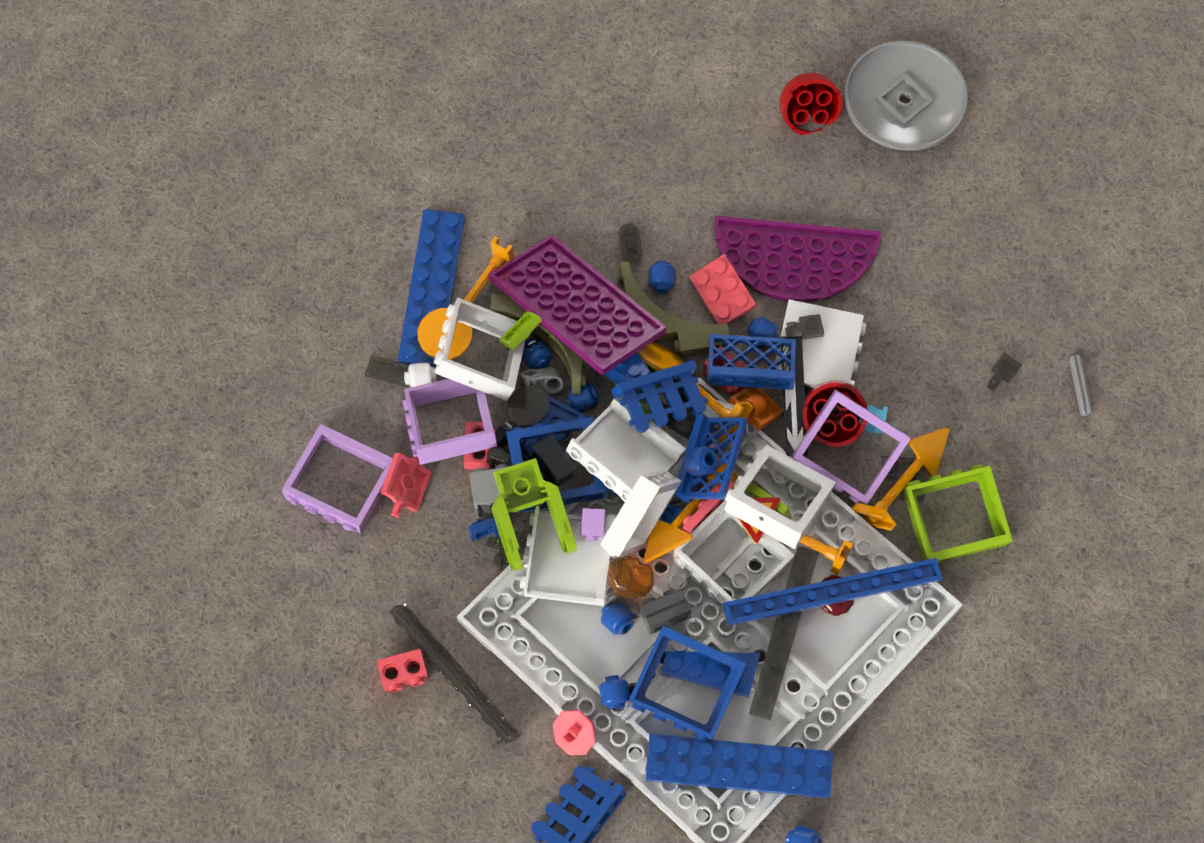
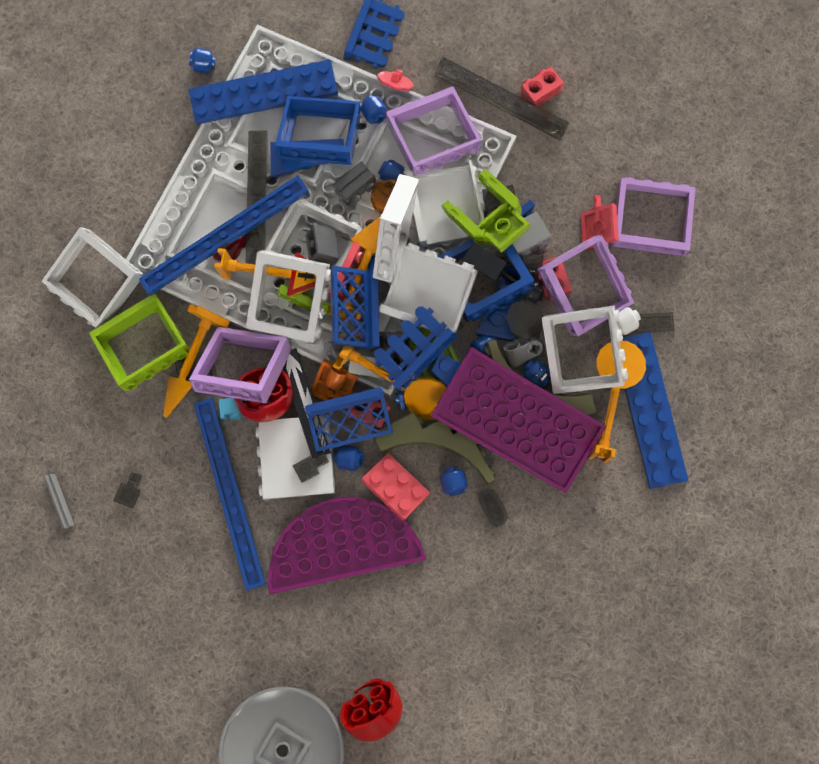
camera: 165 degrees right, 10 degrees up
lime plate [499,310,542,351] -> none
lavender brick [580,508,605,541] -> none
blue head [684,446,717,476] -> none
none -> white window [42,227,144,328]
none -> blue plate [193,398,266,591]
none -> dark grey brick [305,223,339,269]
none -> lavender window [386,86,482,176]

